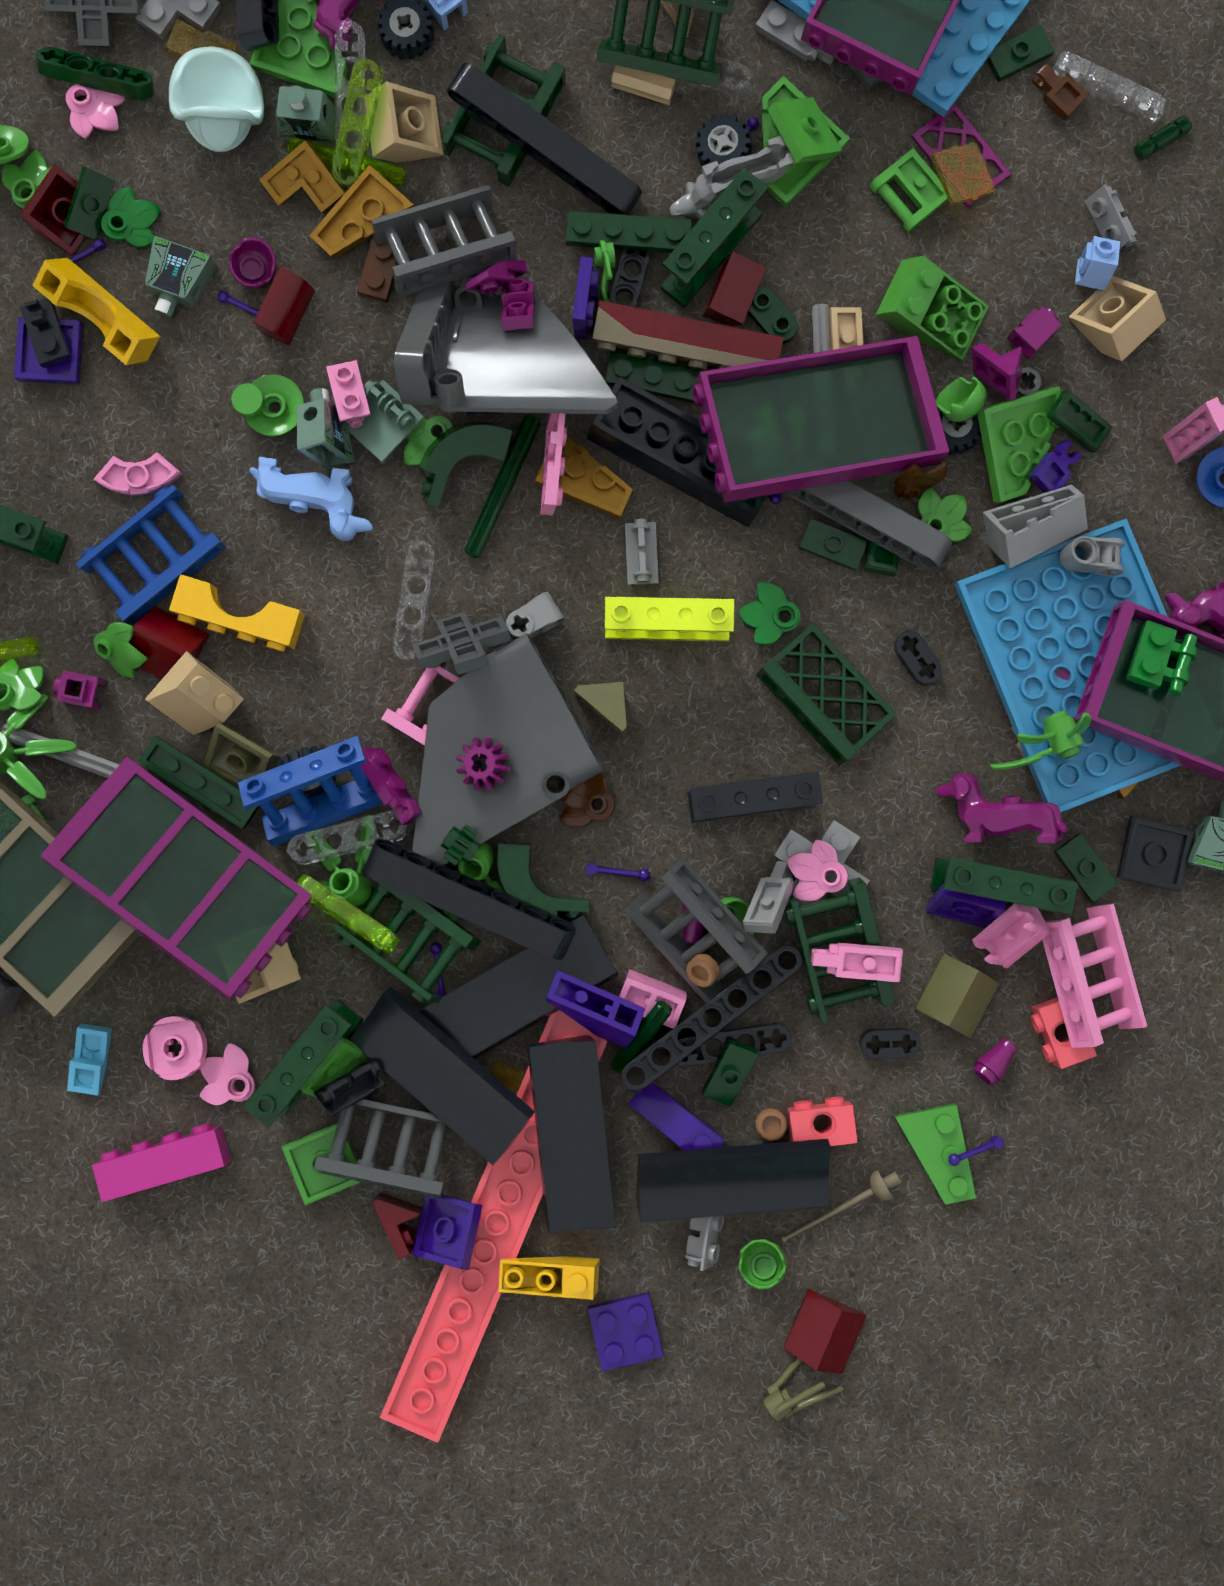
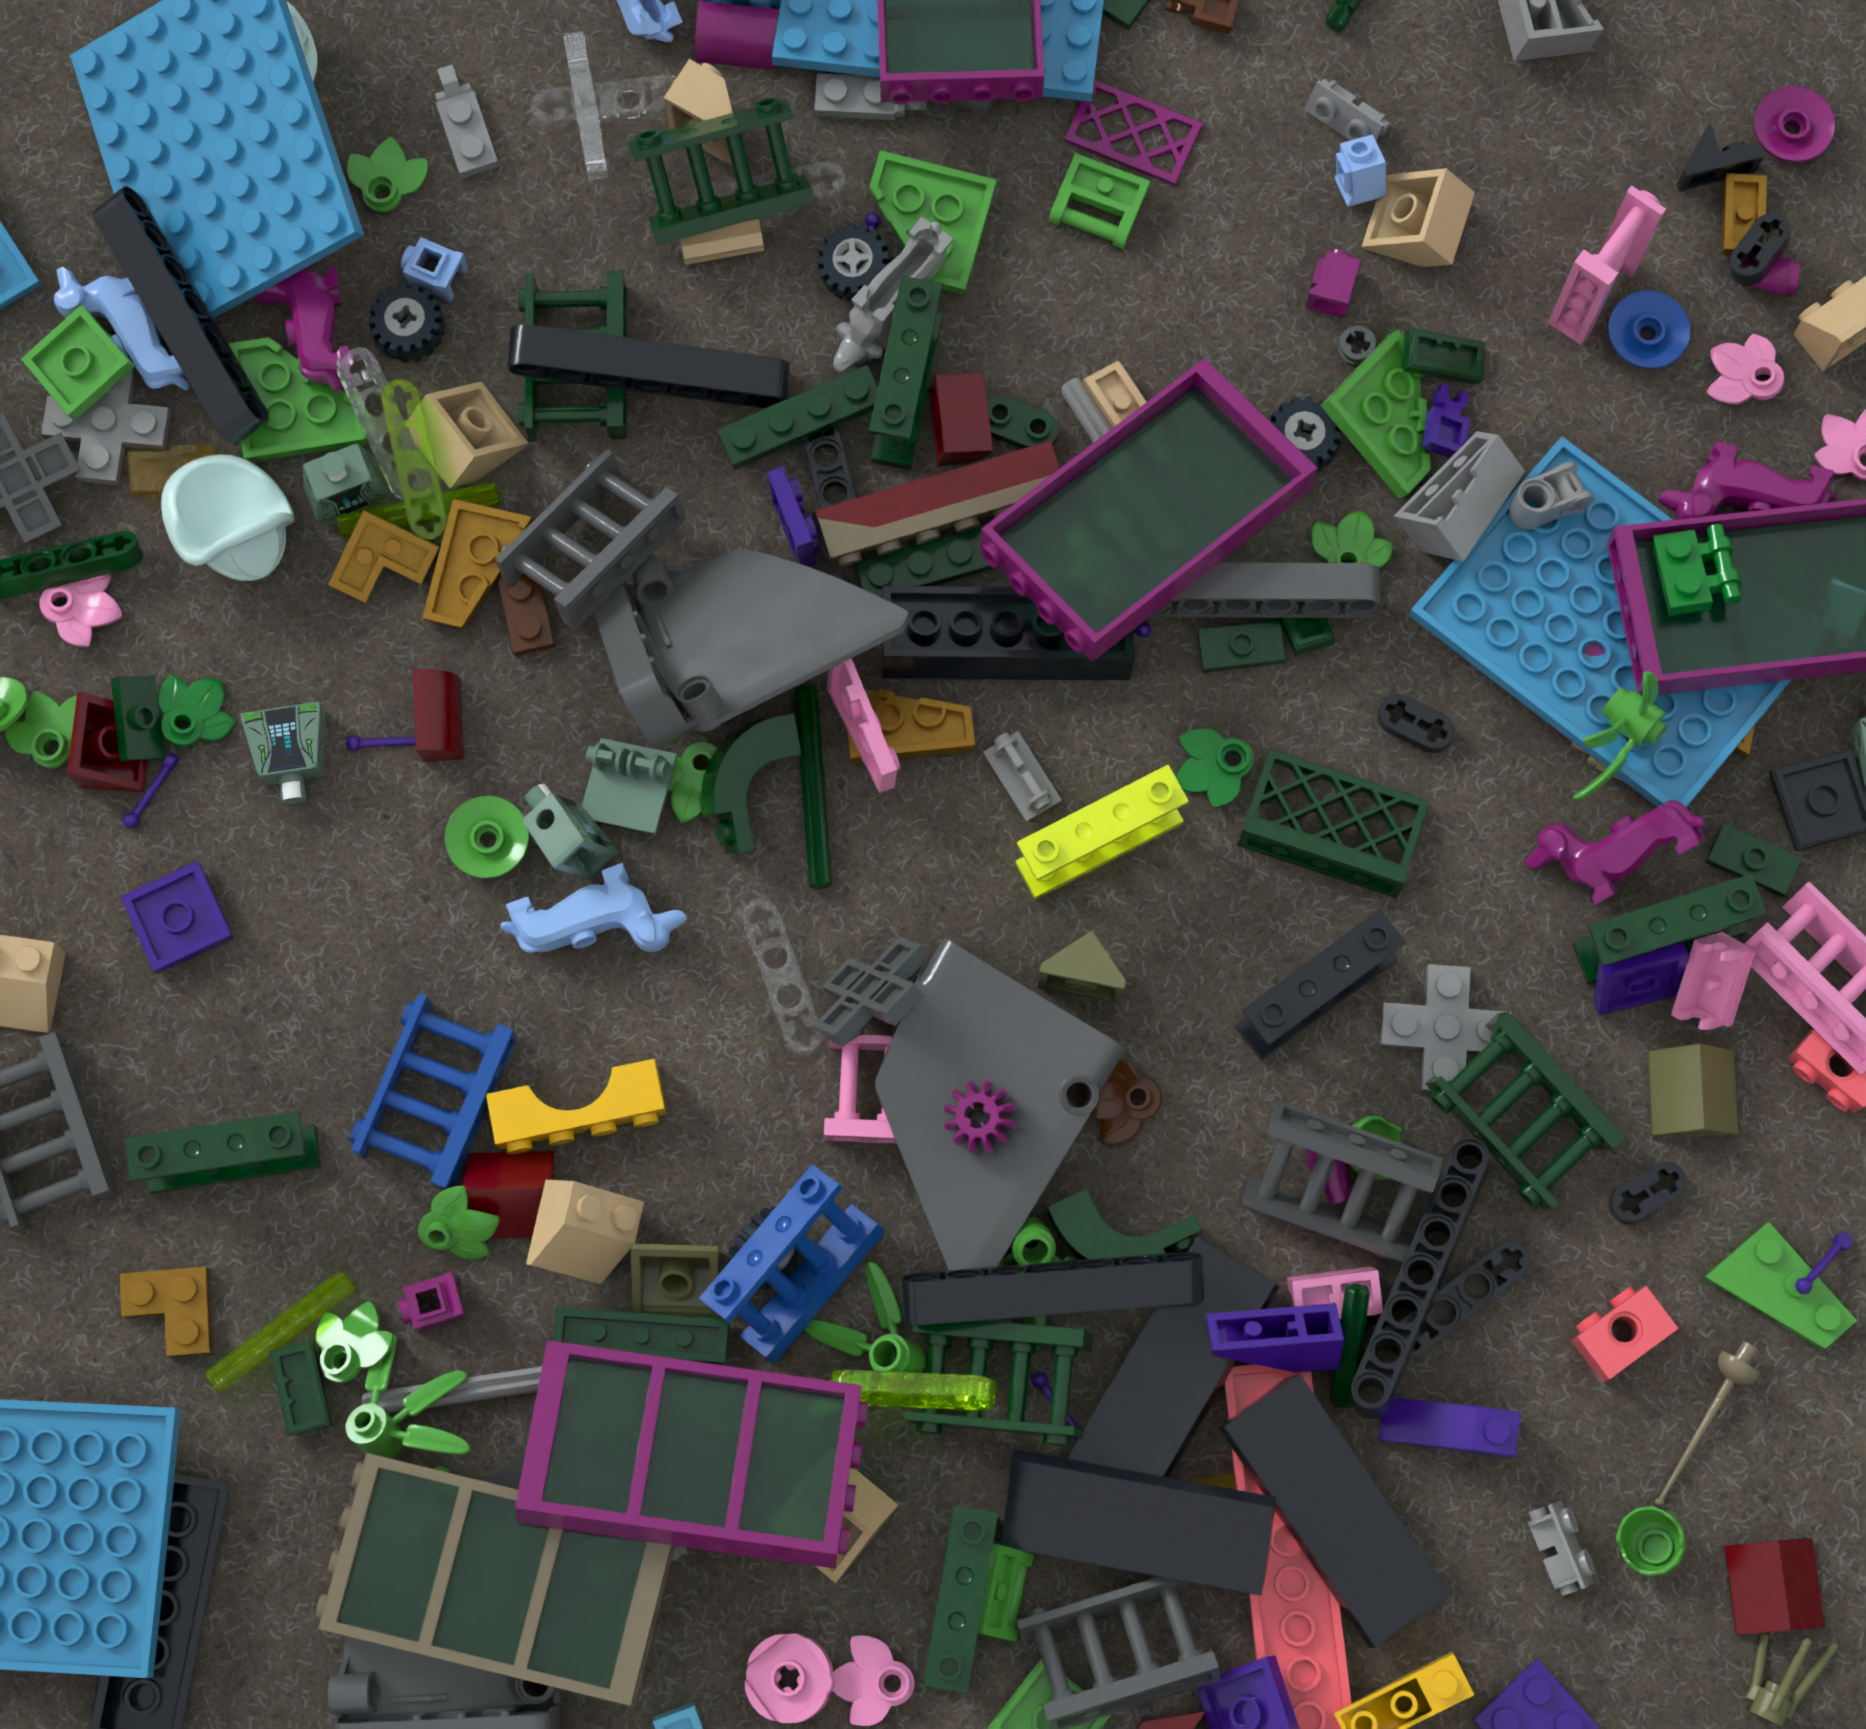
camera: 30 degrees left, 10 degrees down
black plate [20,298,72,368] -> none
yellow arch [32,258,161,365] -> none
bright pink tile [93,452,182,496] -> none
magenta hair [229,238,276,288] -> none
bright green tile [231,383,265,417] -> none
clear beam [287,811,409,865] -> none
black hinge [314,1060,386,1117] -> none
bright pink hinge [326,360,370,428] -> none
magenta hinge [361,748,422,825] -> none
dark green gear [440,824,480,865] -> none
magenta slope [465,259,528,295] -> none
magenta slope [501,278,535,331] -> none
light grey piece [505,592,565,642] -> none
dark purple hinge [585,863,650,881] -> none
bright green plate [594,240,615,302] -> none
black arch [636,1139,831,1223] -> none
medium nougat tile [686,954,720,987] -> none
dark green plate [702,1039,759,1106] -> none
light grey hinge [743,861,794,934] -> none
medium nougat tile [755,1108,787,1141] -> none
bright green plate [767,97,842,163] -> none
bright pink plate [787,840,848,901] -> none
bright pink hinge [811,943,903,982] -> none
bright green slope [875,255,989,361] -> none
reddish brown plate [894,461,947,499] -> none
clear yellow piece [931,142,996,205] -> none
bright green hair [936,376,987,422] -> none
magenta slope [972,343,1023,402] -> none
magenta cone [973,1038,1018,1086] -> none

